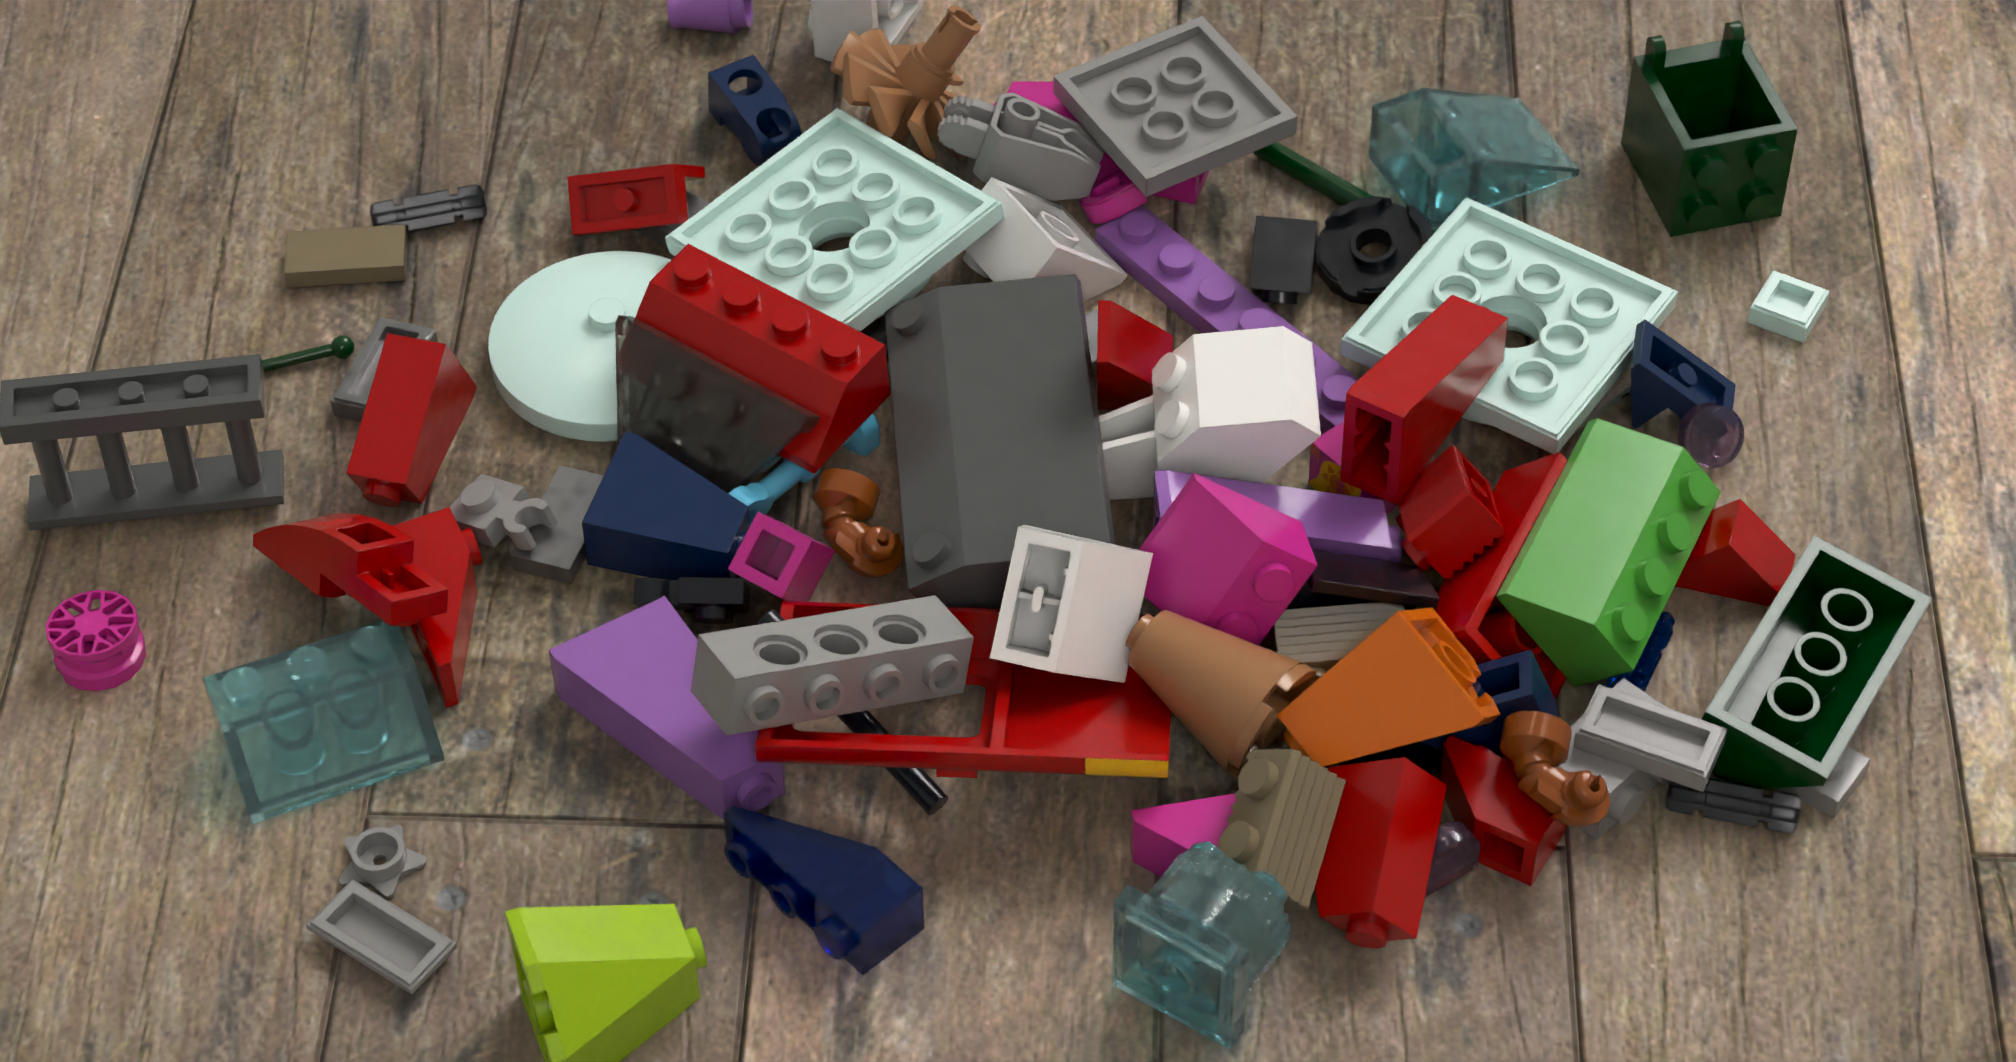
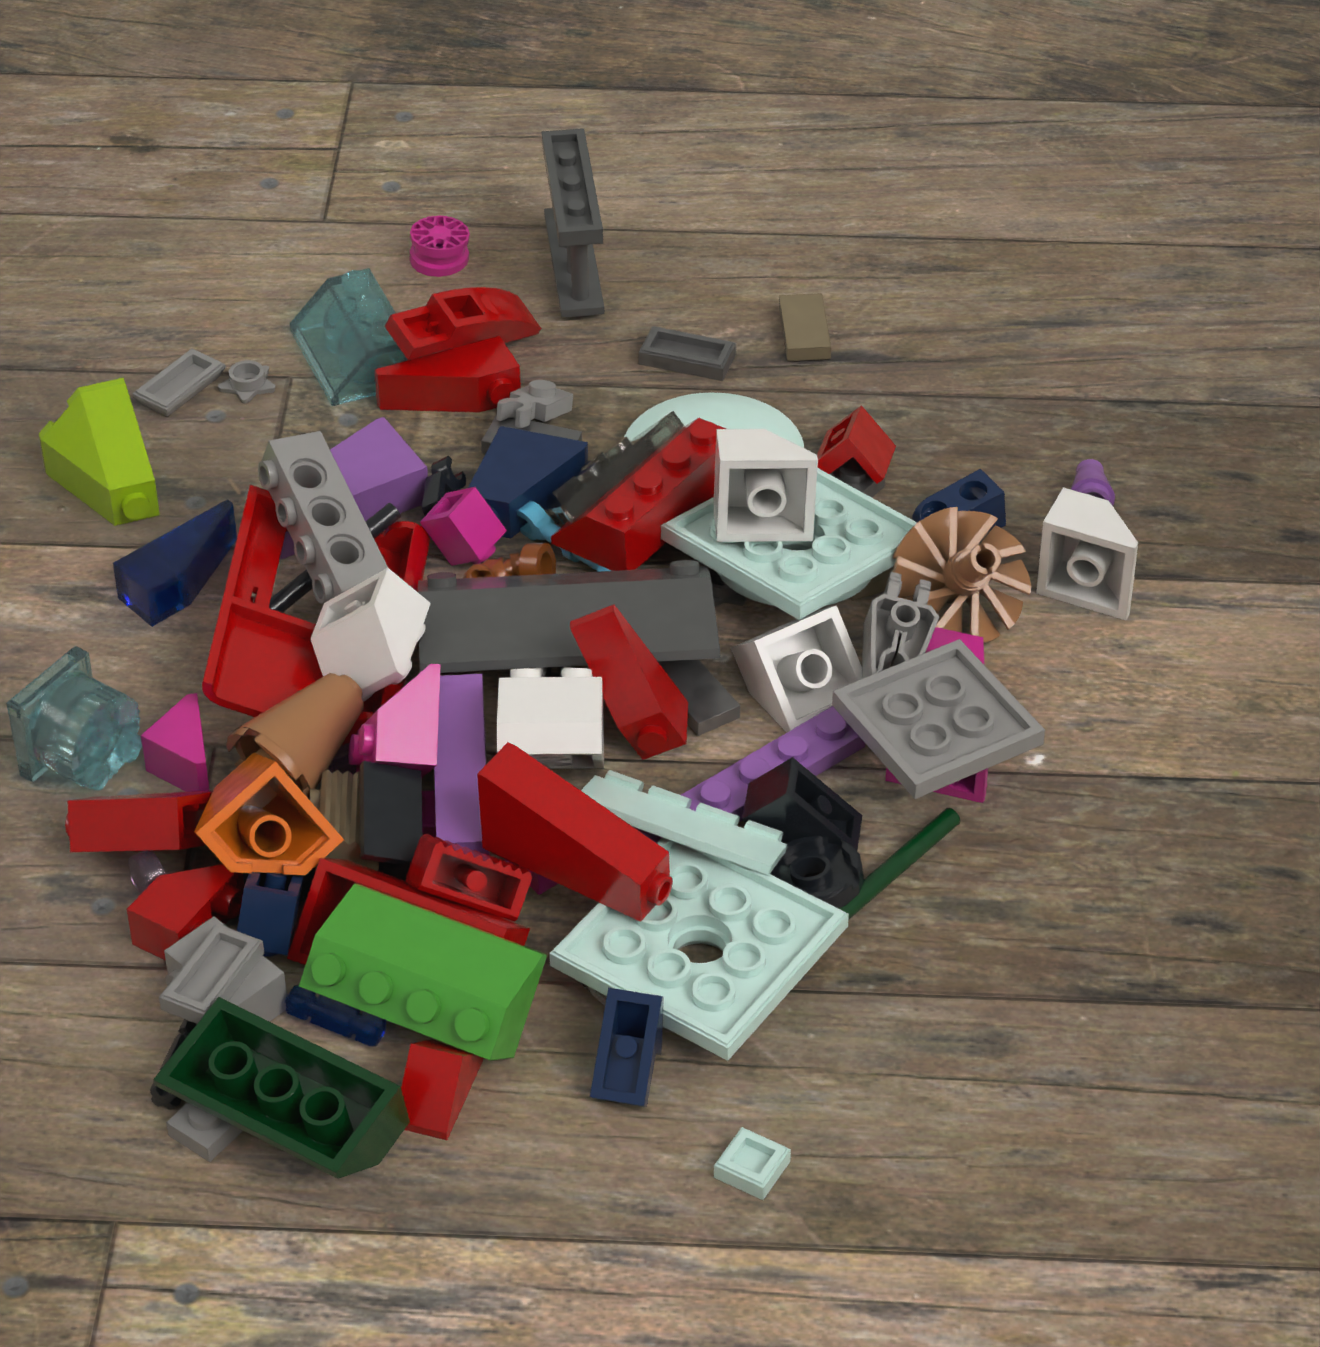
camera: 90 degrees right, 5 degrees down
dark green hinge [262,335,355,372] -> none
red slope [346,333,477,507] -> none
black axle [370,184,487,232] -> none
dark tan brick [1211,749,1346,910] -> none
clear light blue slope [1368,88,1580,228] -> none
dark orange arm [1500,711,1610,828] -> none
dark green container [1621,21,1798,237] -> none
tile [1678,402,1744,468] -> none
none -> light aqua windscreen [581,770,787,875]
none -> white slope [713,429,818,542]

